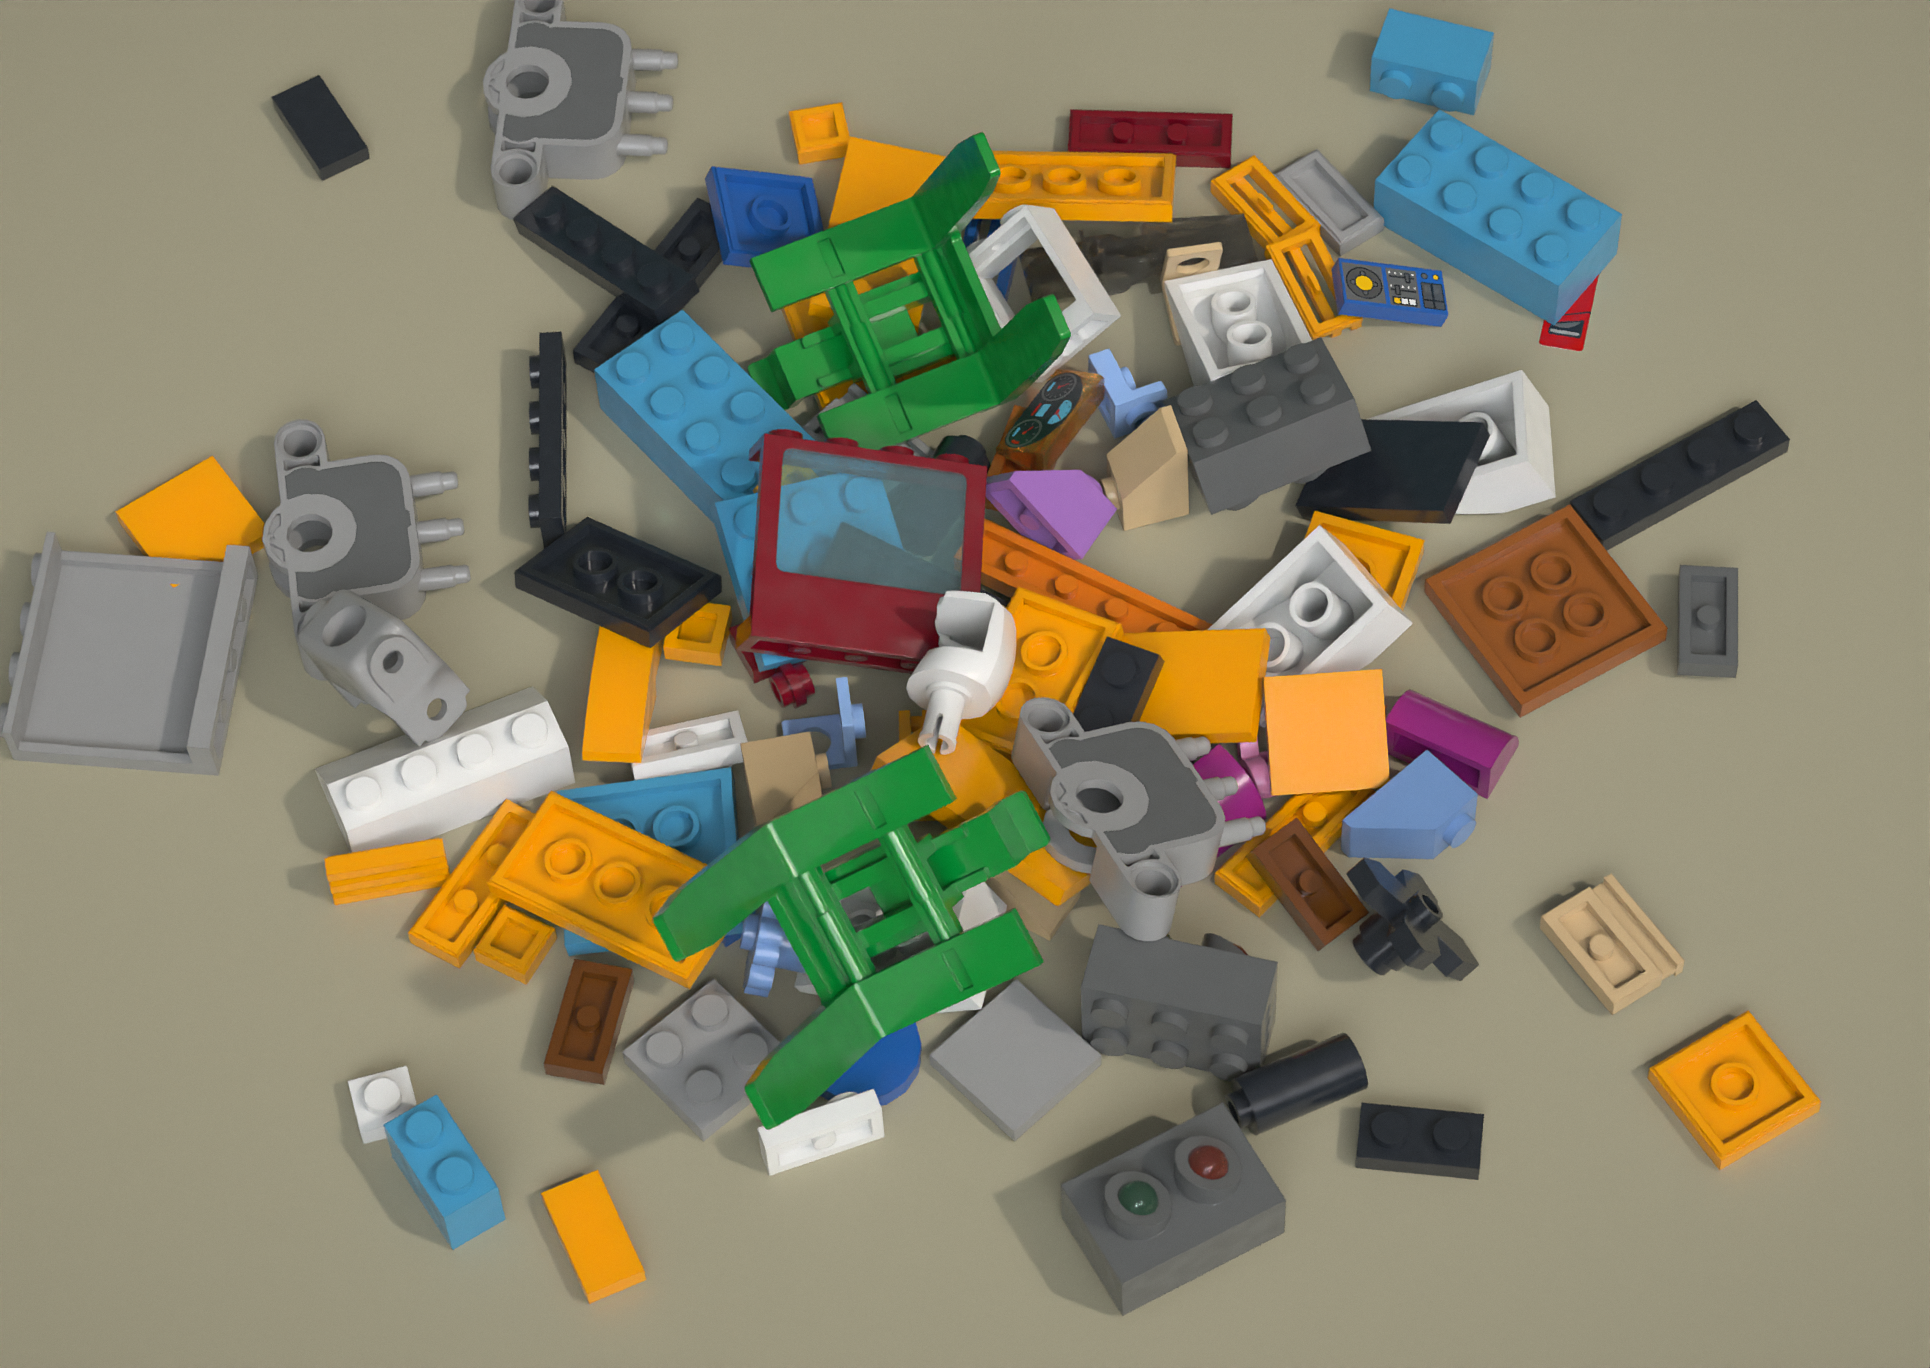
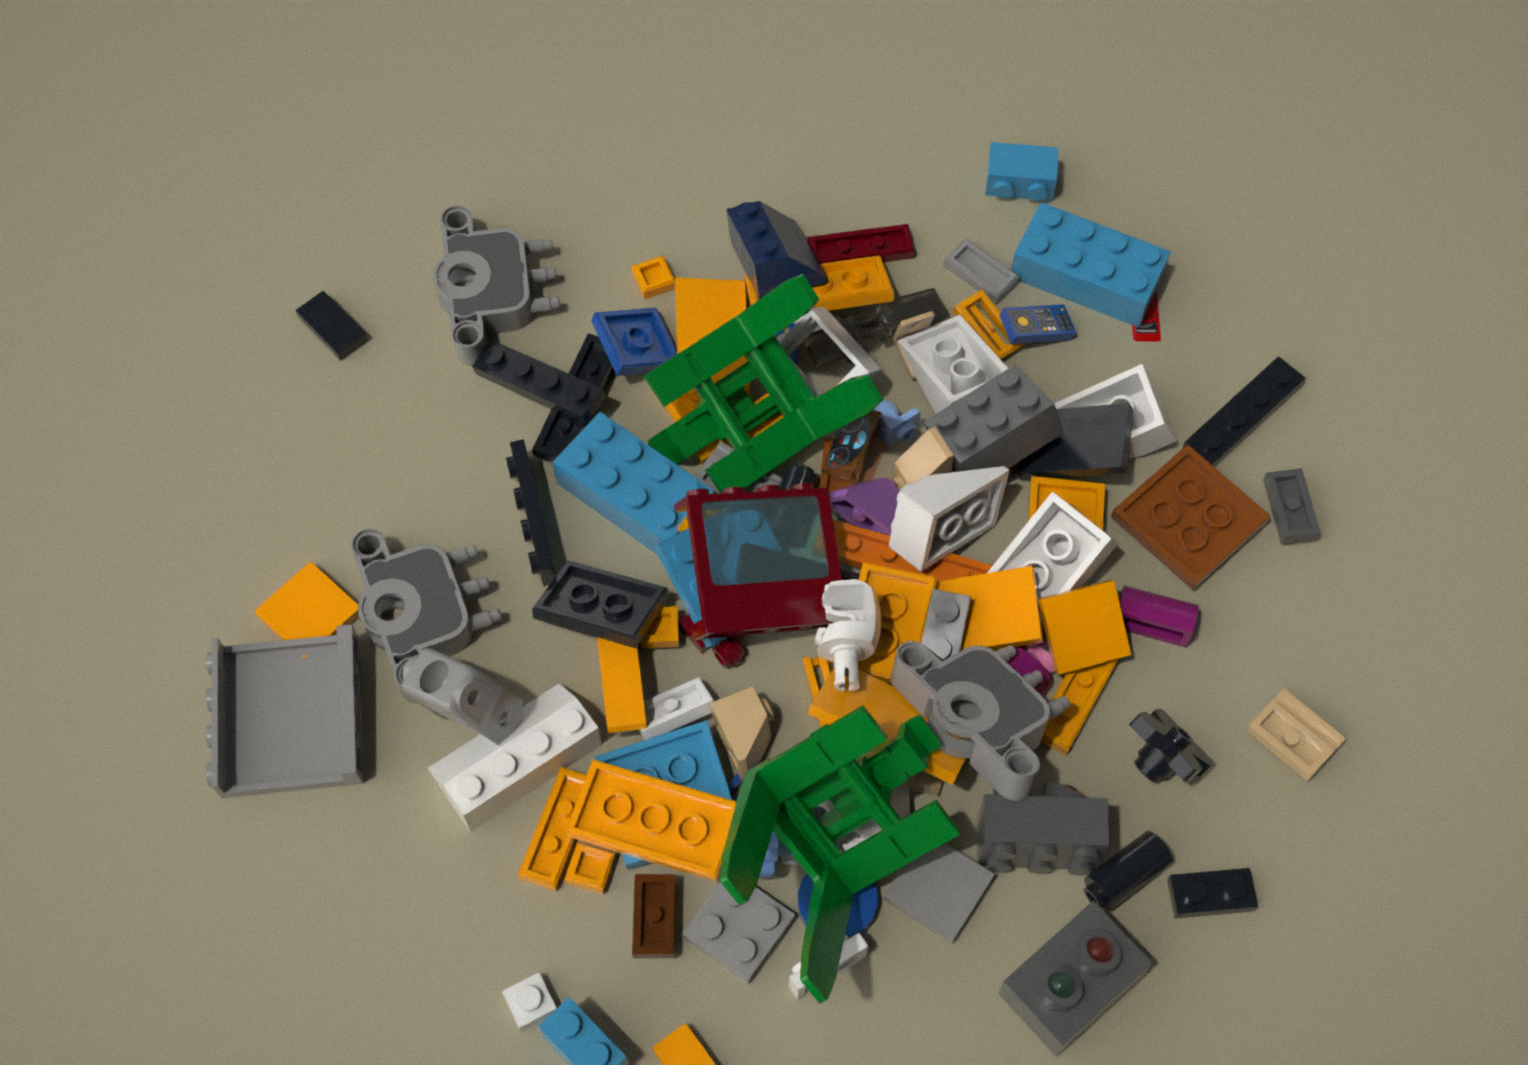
camera: 15 degrees left, 5 degrees up
light orange tile [324,838,450,905] -> none
light blue bracket [782,677,866,770] -> none
light orange tile [1210,155,1321,257] -> none
reddish brown plate [1246,817,1369,951] -> none
medium blue slope [1341,750,1478,859] -> none
light orange tile [1647,1010,1821,1171] -> none
none -> dark blue slope [726,201,827,299]
none -> white slope [888,466,1009,571]

